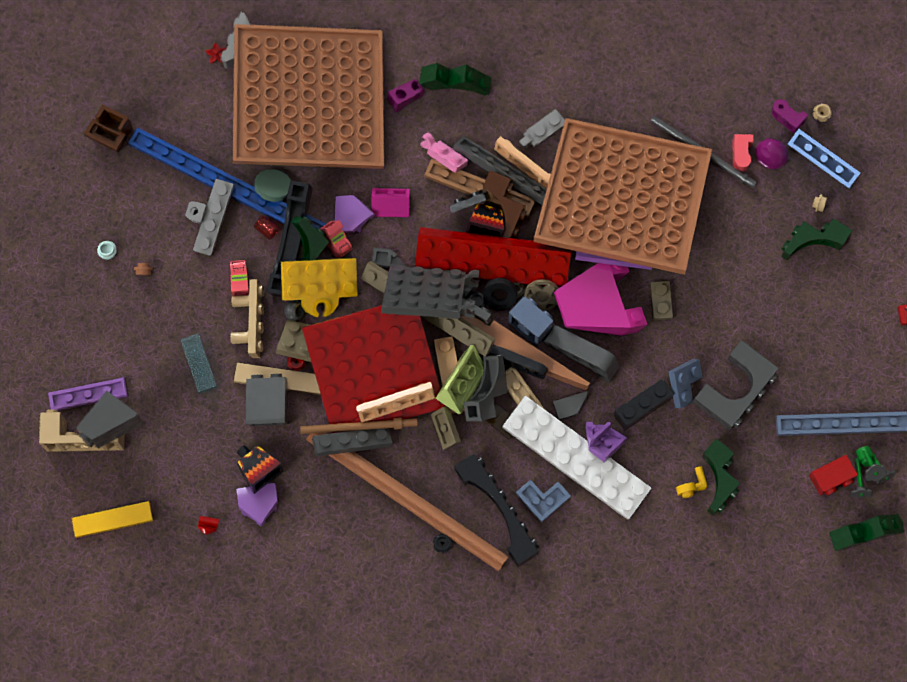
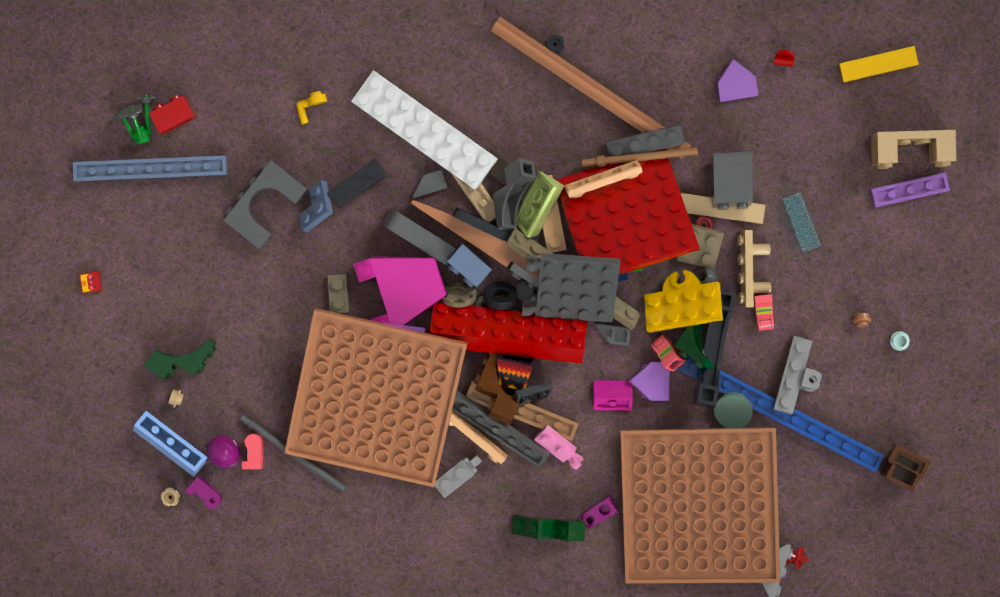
camera: 175 degrees left, 15 degrees up
dark grey slope [77,390,144,448] -> none
torso [237,445,283,494] -> none
clear red piece [254,215,279,240] -> none
dark tan plate [431,406,461,450] -> none
black arch [455,454,539,567] -> none
sand blue plate [516,480,571,523] -> none
medium lavender slope [586,422,627,462] -> none
dark green arch [702,438,740,515] -> none
dark green arch [829,514,905,551] -> none

